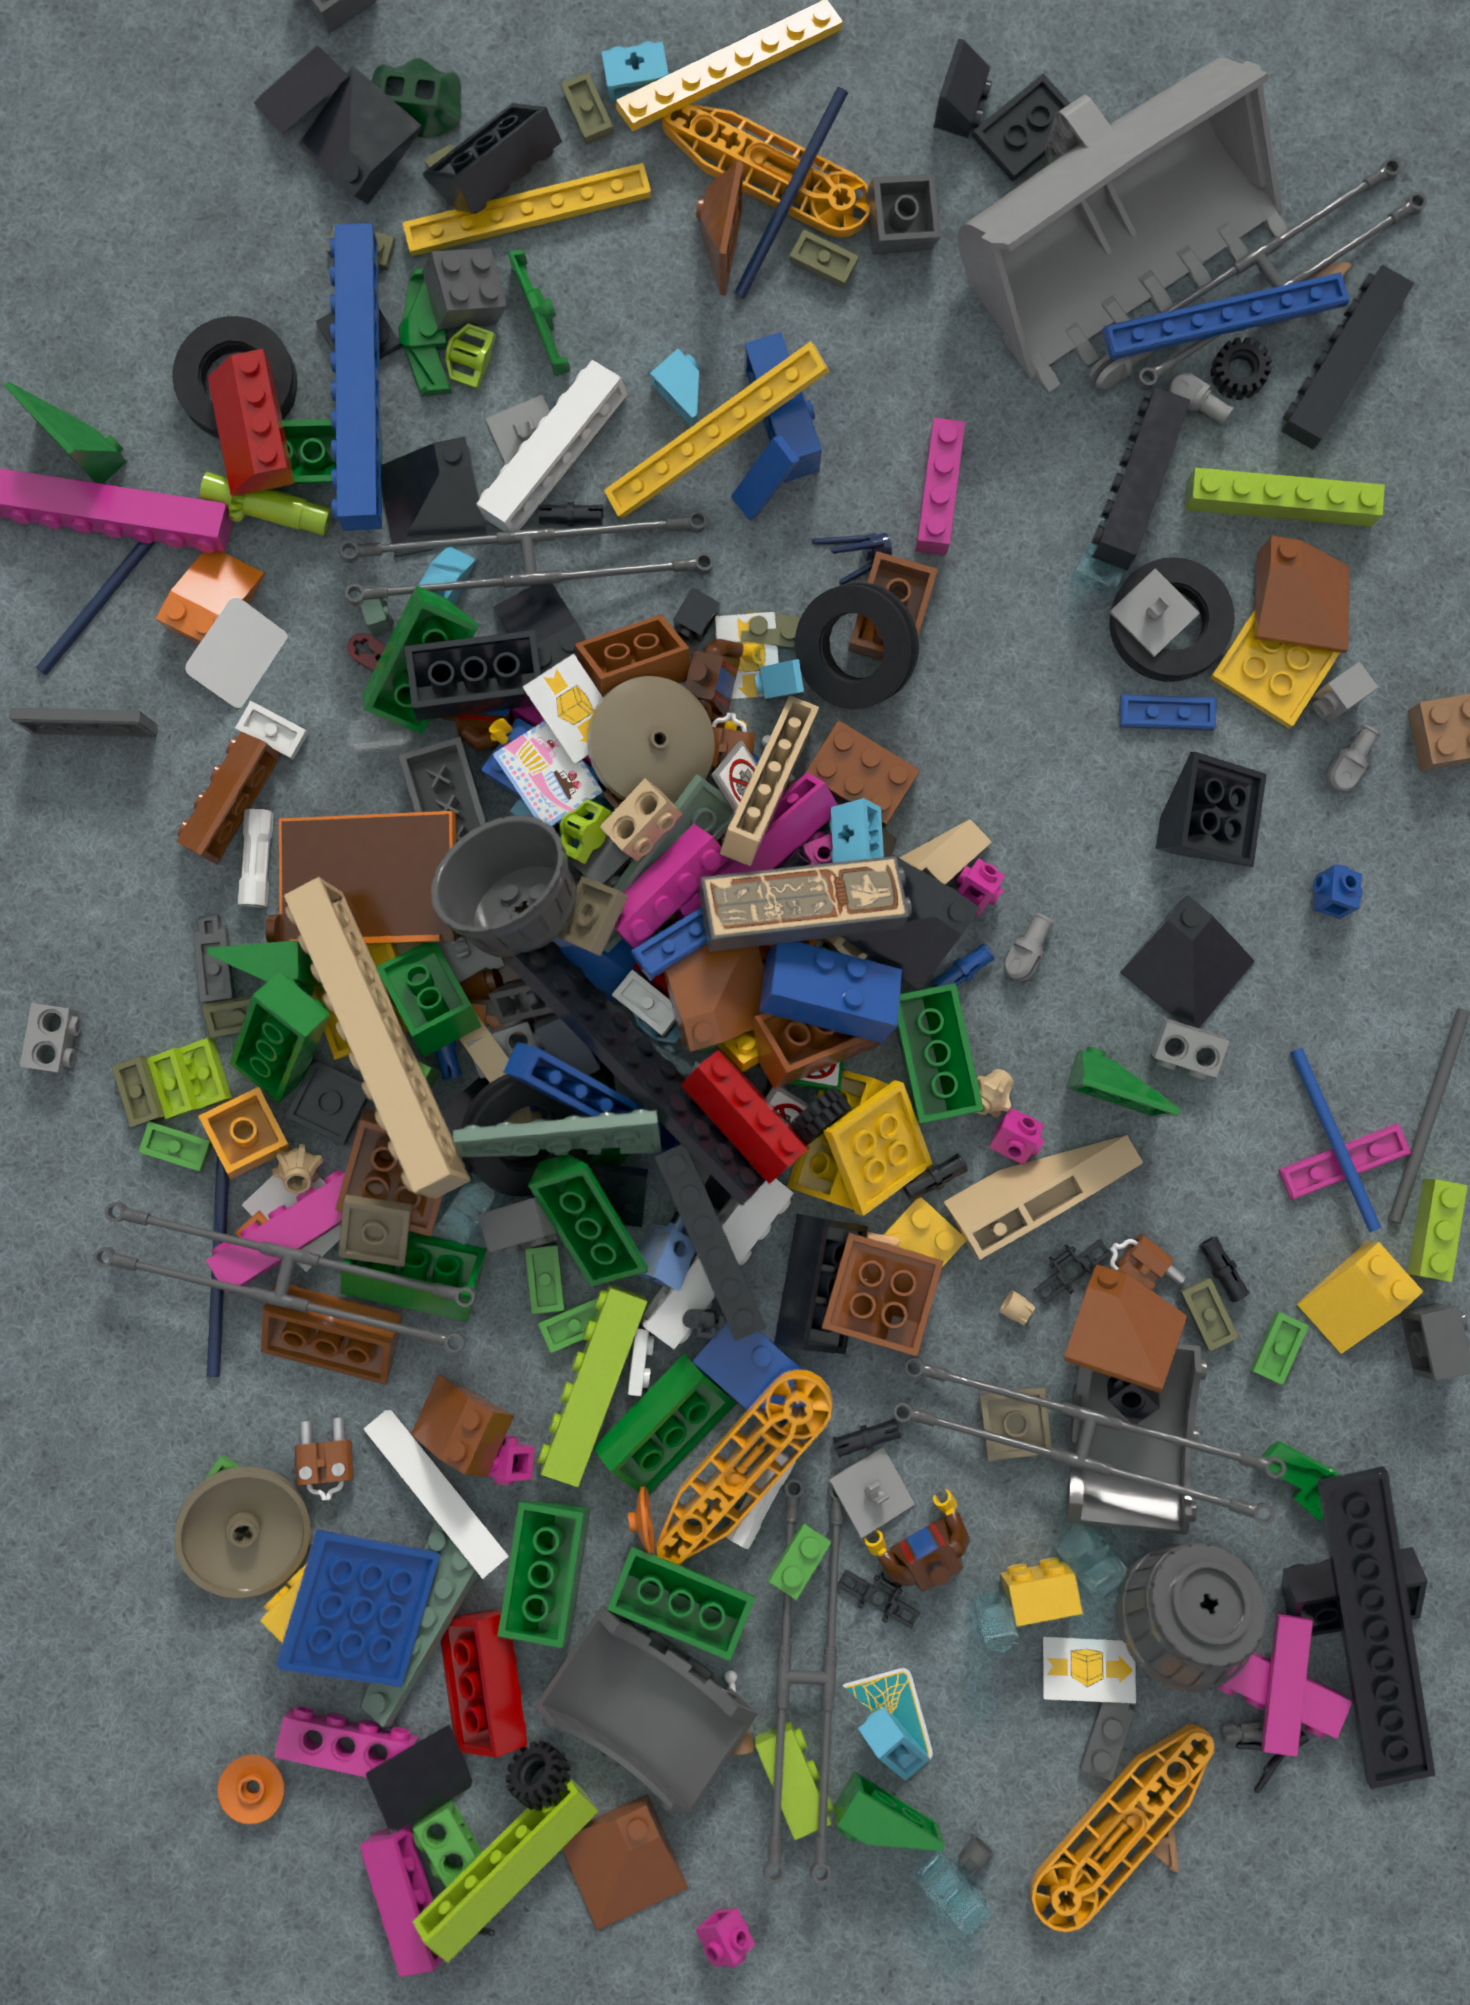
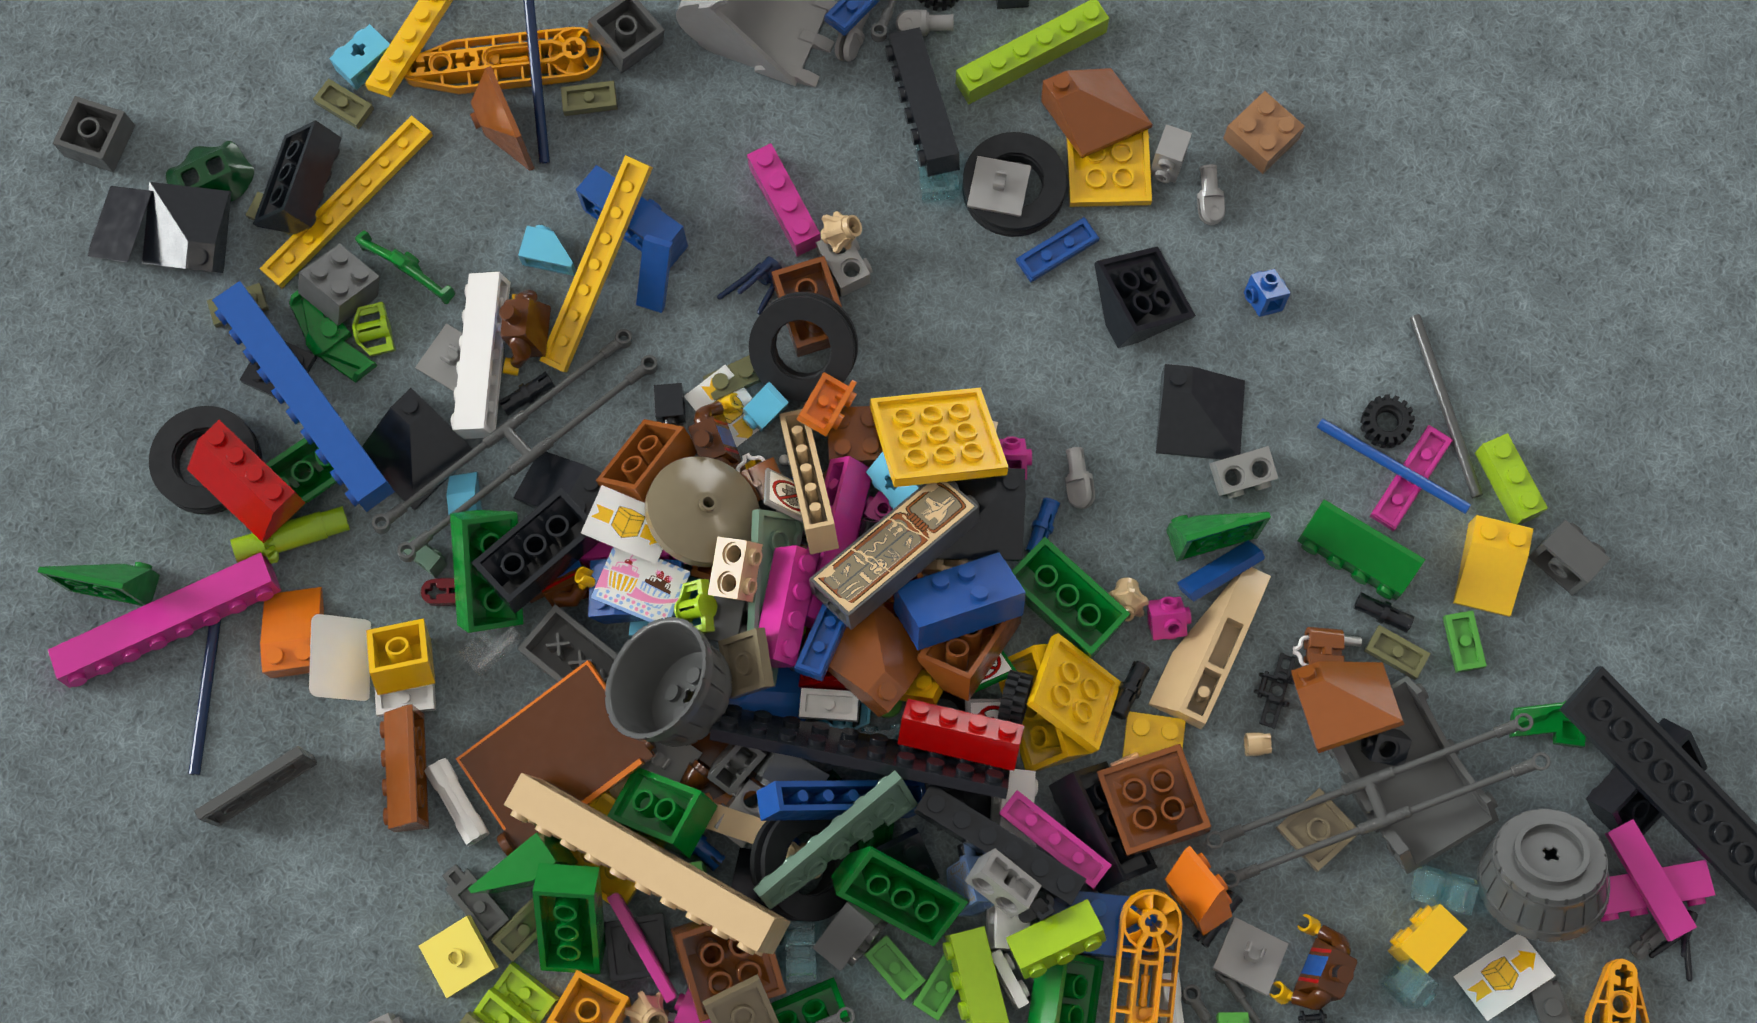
camera: 30 degrees left, 10 degrees down
none -> yellow brick [366,618,435,695]
none -> light yellow plate [419,915,498,998]
none -> reddish brown torso [499,290,551,376]
none -> dark pink tile [607,892,679,1004]
none -> orange bracket [796,372,857,436]
none -> light grey brick [816,238,873,297]
none -> tan rock [821,211,862,254]
none -> yellow plate [870,387,1008,487]
none -> light grey brick [965,848,1042,918]
none -> dark pink plate [998,790,1111,889]
none -> lime brick [1006,899,1107,980]
none -> orange slope [1165,846,1232,936]
none -> blue tile [1177,540,1265,602]
none -> green slope [1297,499,1425,600]
none -> black tyre [1360,394,1415,448]

